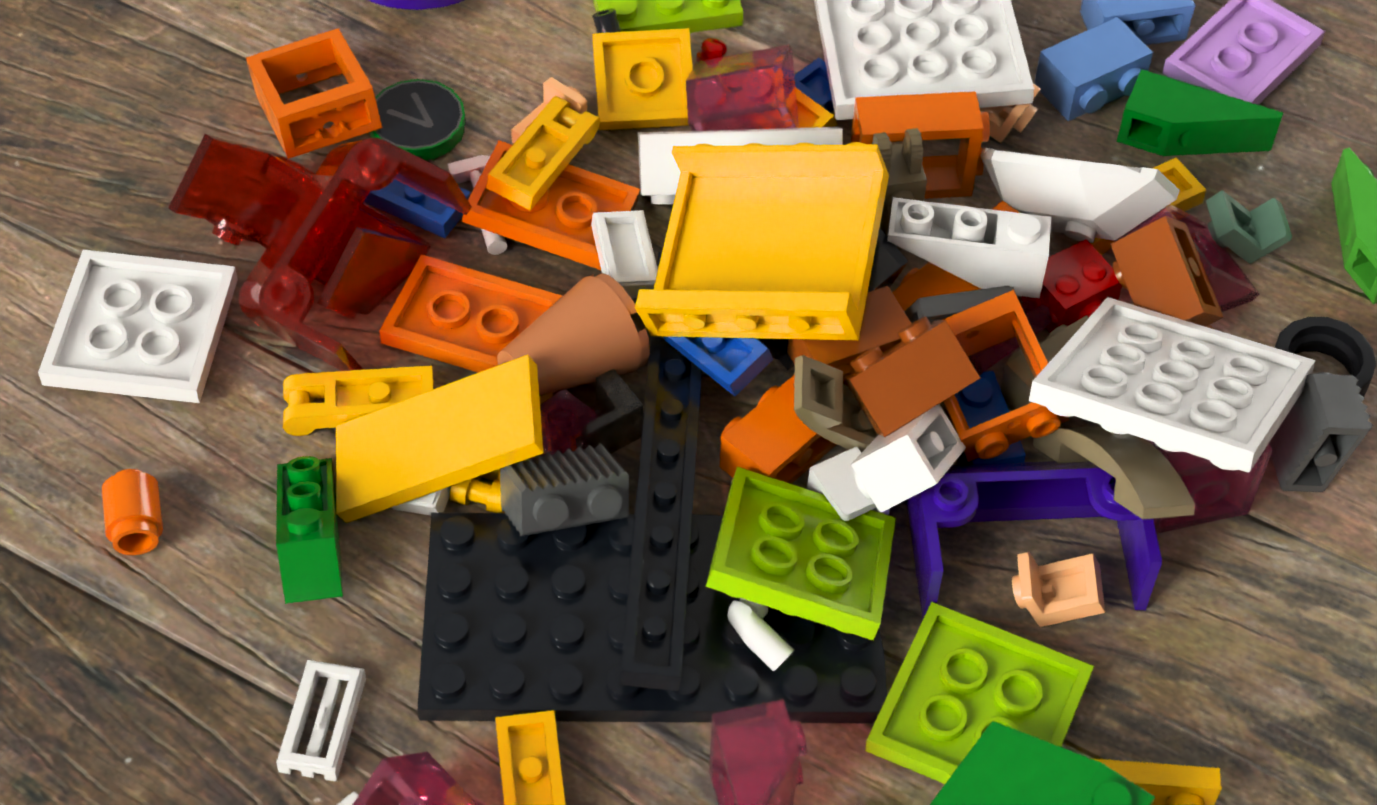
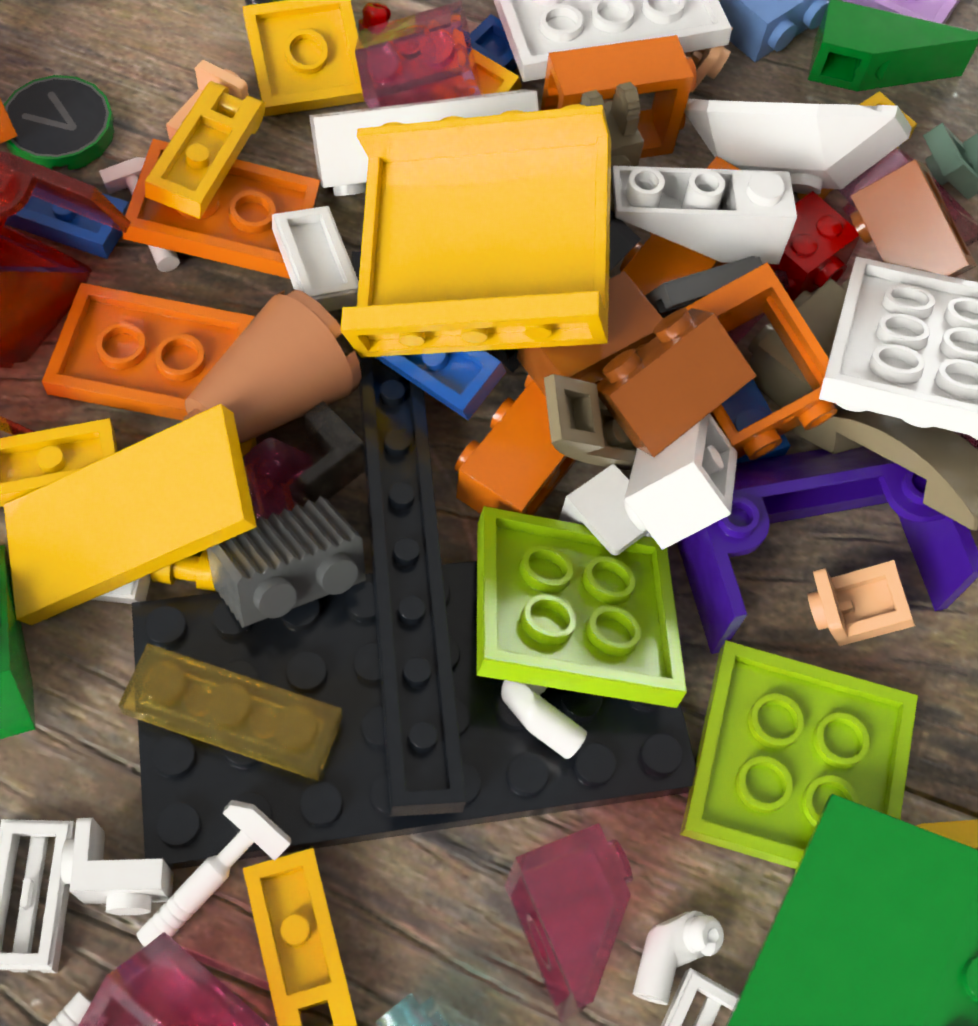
camera: 15 degrees left, 10 degrees up
none -> white bracket [61,818,174,915]
none -> clear yellow plate [118,643,343,781]
none -> white piece [136,800,291,953]

